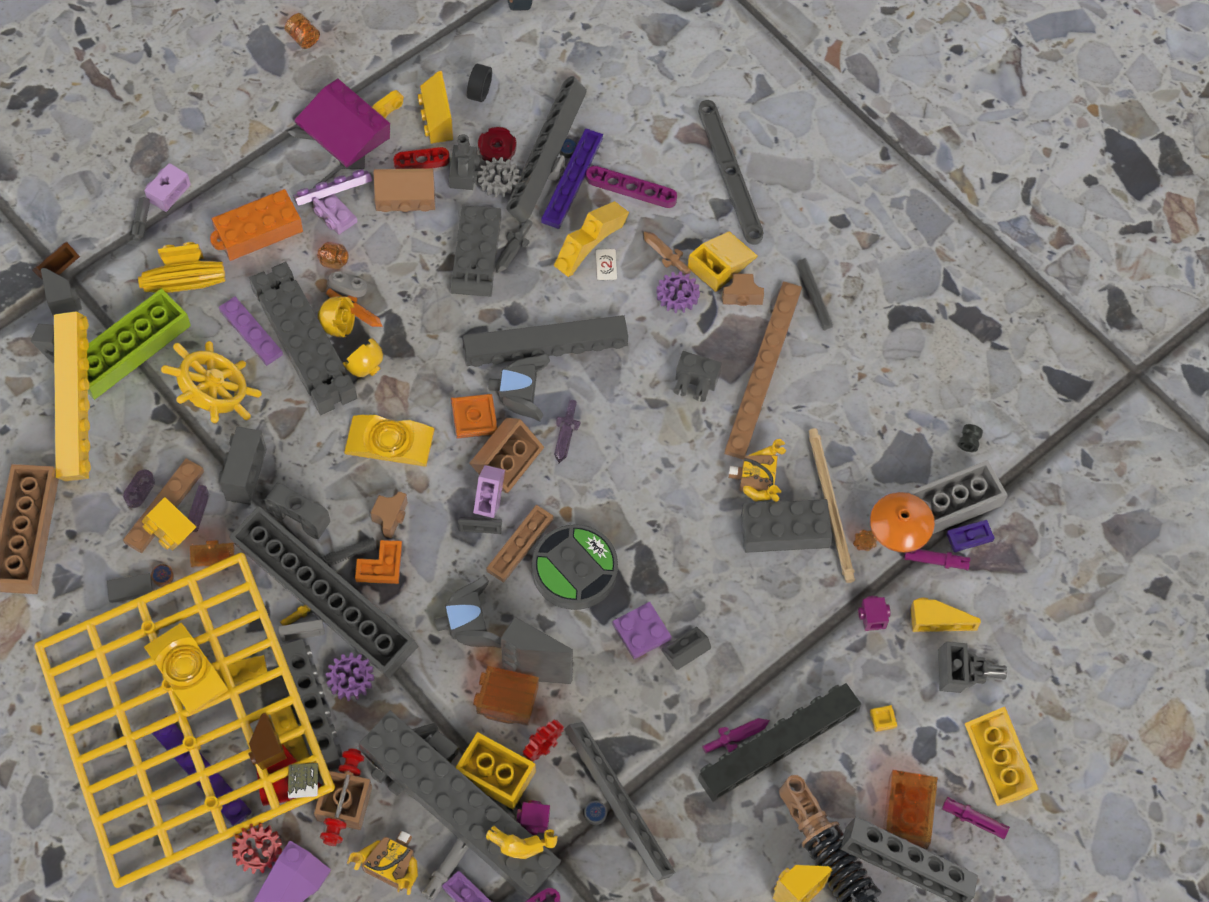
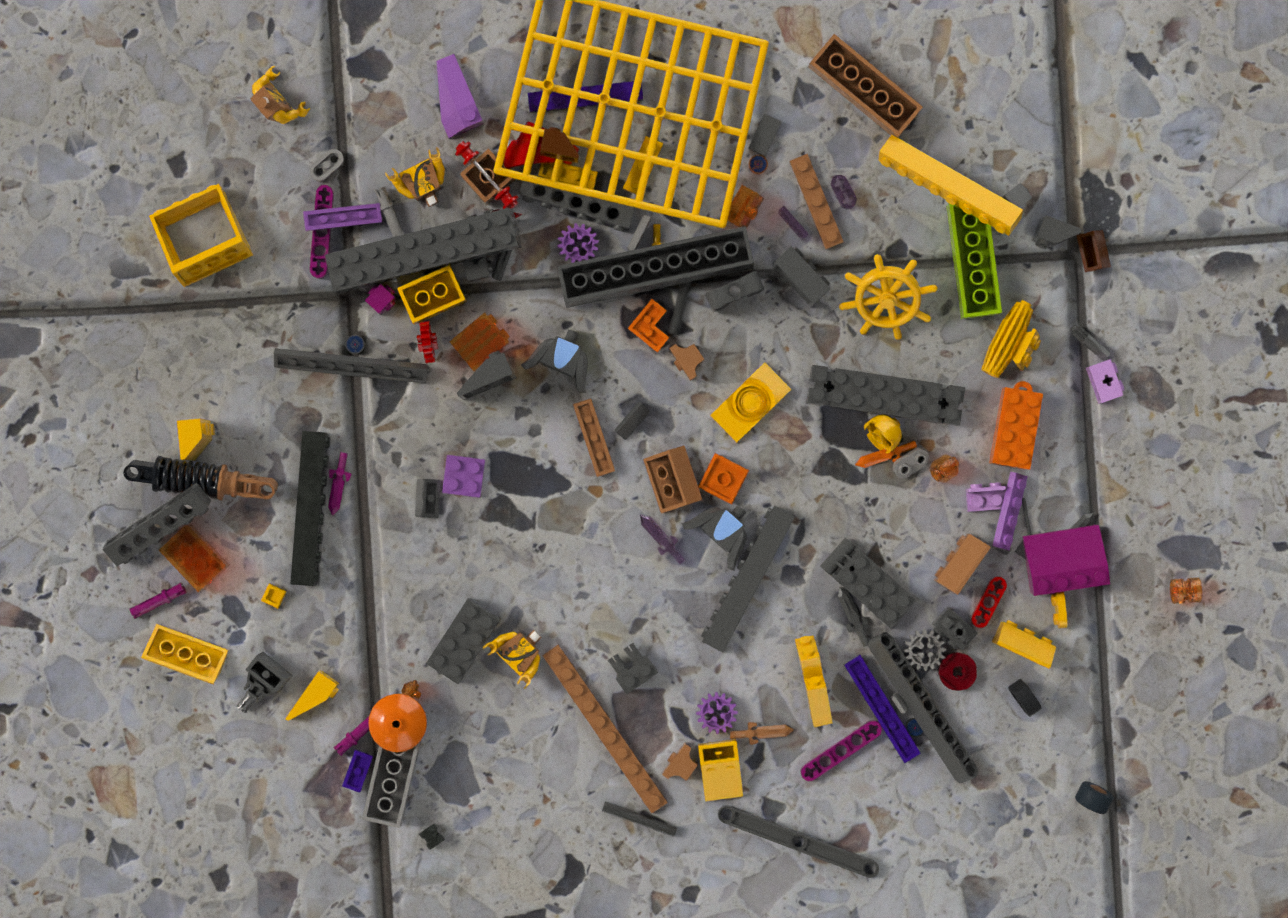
camera: 130 degrees right, 25 degrees up
yellow brick [141,497,196,551] -> none
yellow slope [144,622,228,715] -> none
medium lavender plate [219,296,283,366] -> none
red gear [232,823,282,874] -> none
sticker [288,763,318,798] -> none
yellow cylinder [342,338,383,377] -> none
lavender brick [473,465,505,518] -> none
yellow arm [486,826,558,859] -> none
brick [532,524,618,610] -> none
white sticker [596,249,617,280] -> none
tan piece [808,428,855,583] -> none
magenta brick [858,596,891,631] -> none

